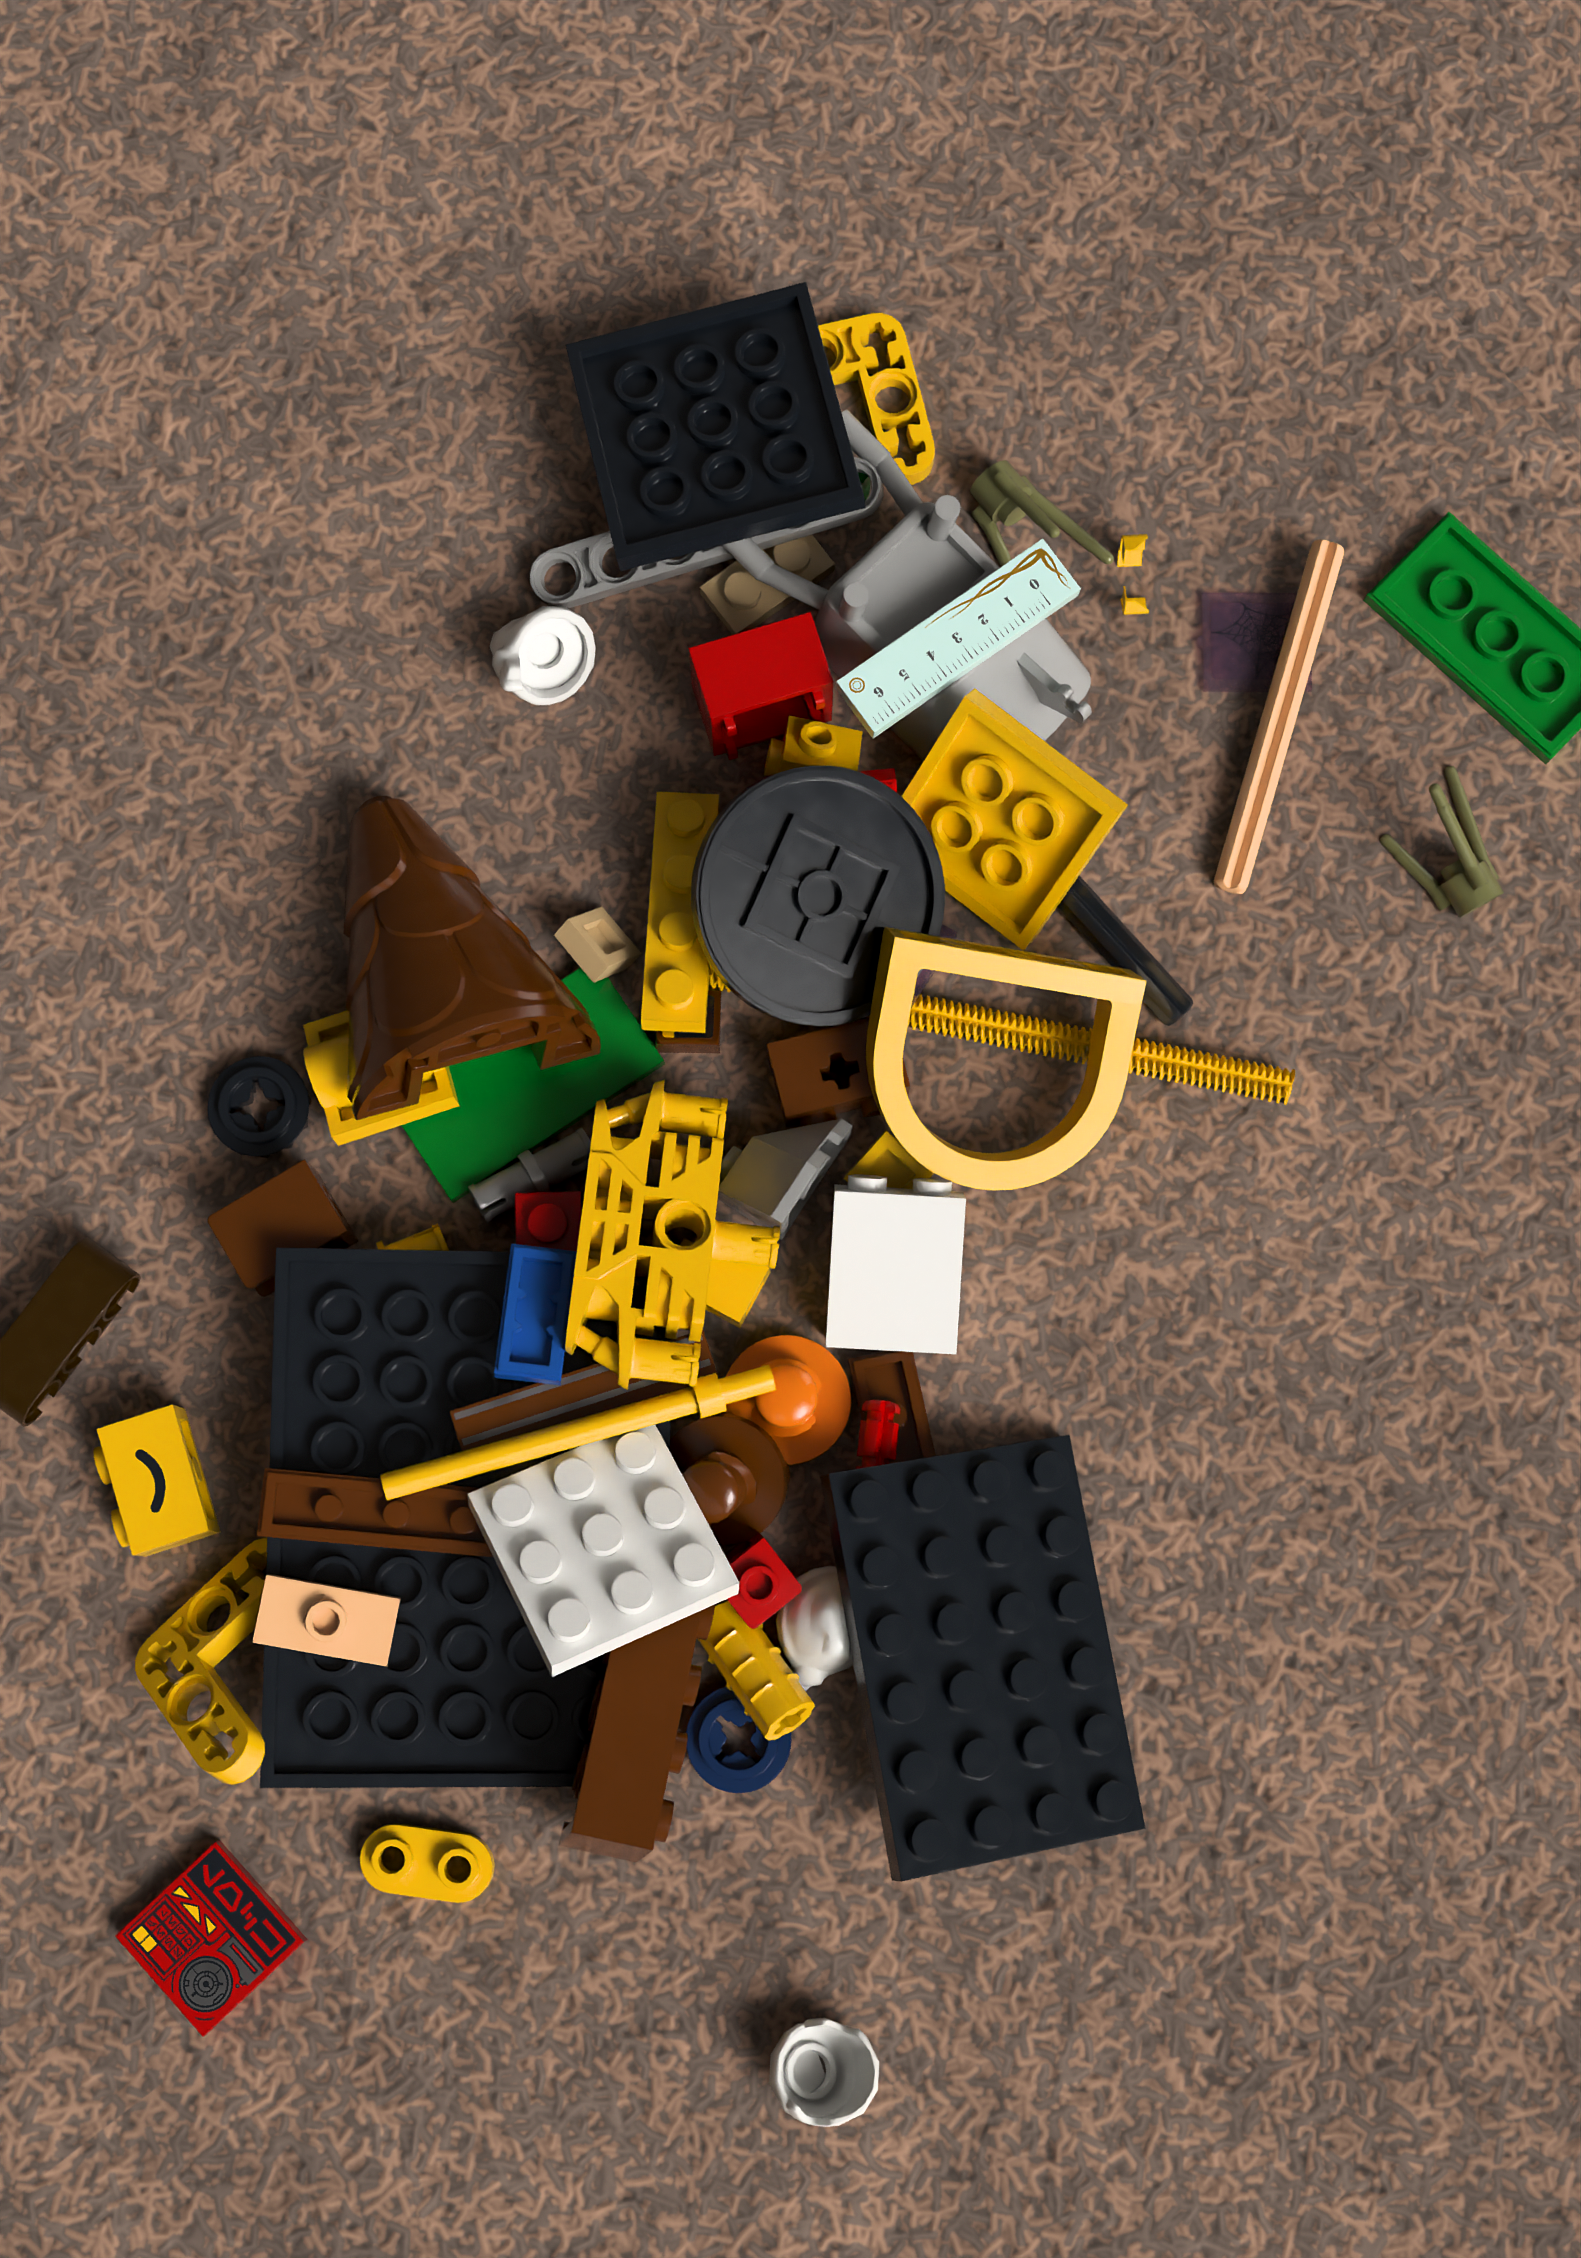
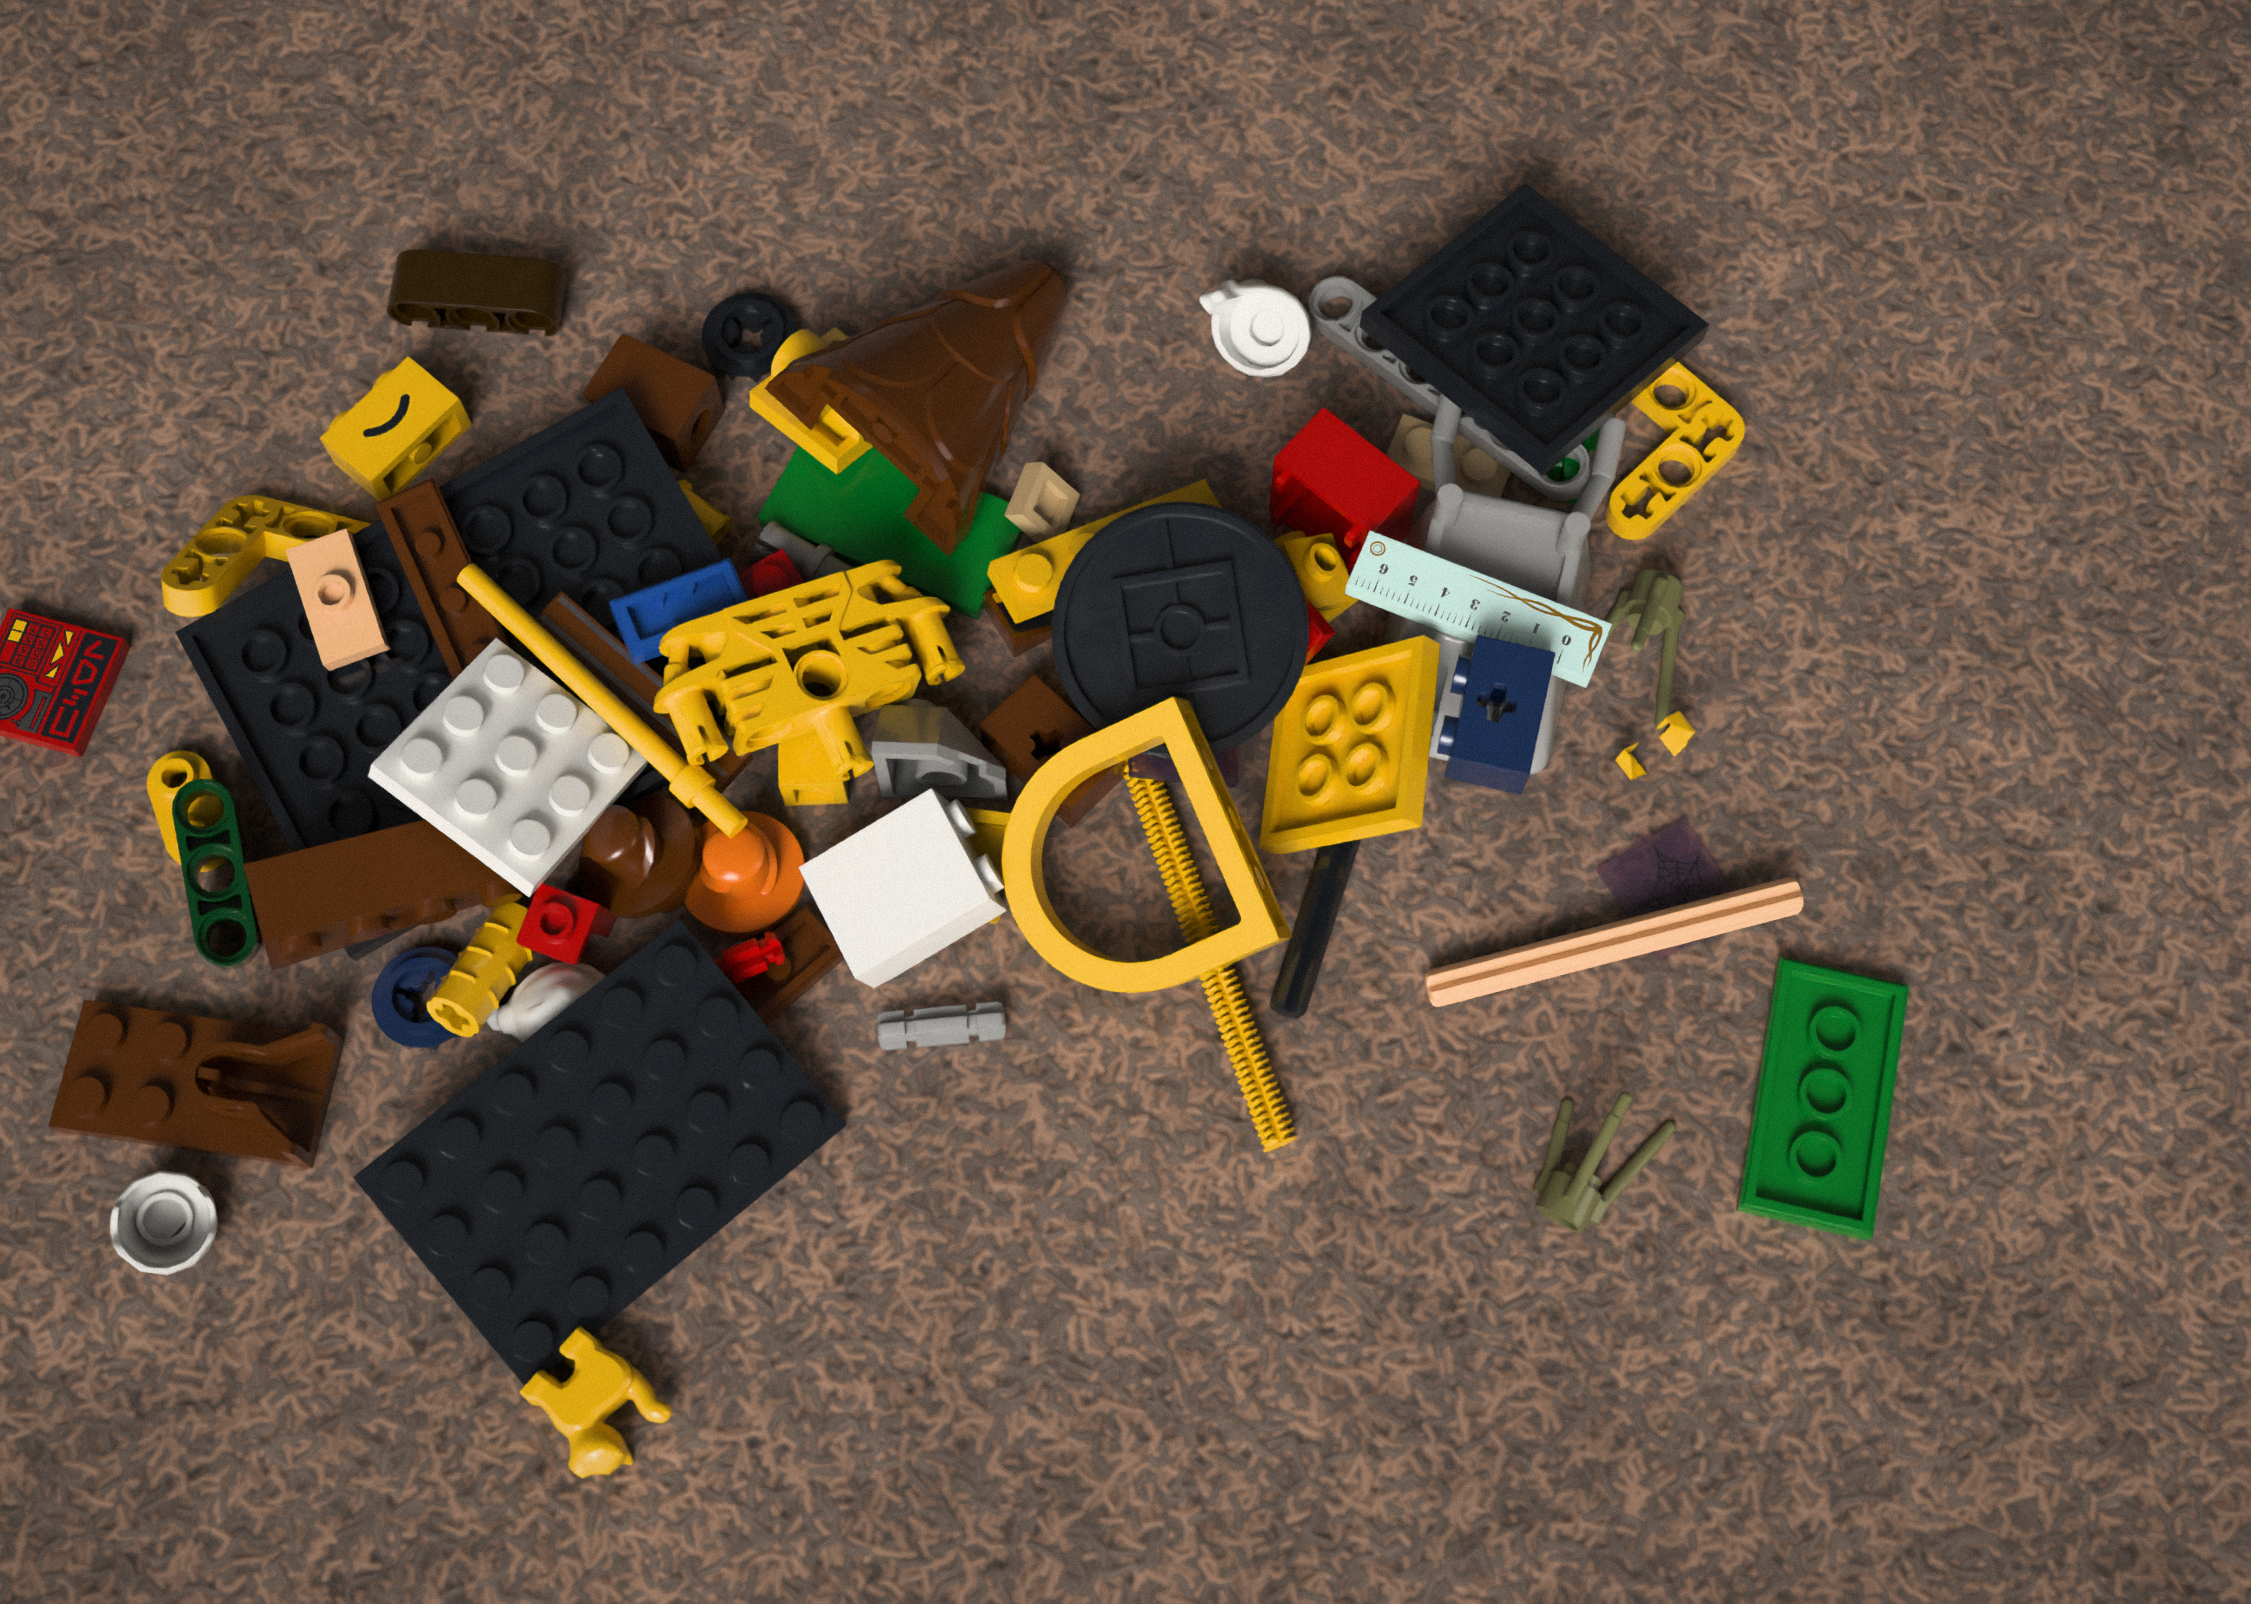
camera: 60 degrees right, 10 degrees down
none -> reddish brown plate [48,1000,344,1169]
none -> dark green beam [172,779,260,969]
none -> yellow animal [520,1326,672,1478]
none -> light grey axle [877,1001,1006,1051]
none -> dark blue brick [1437,635,1556,795]

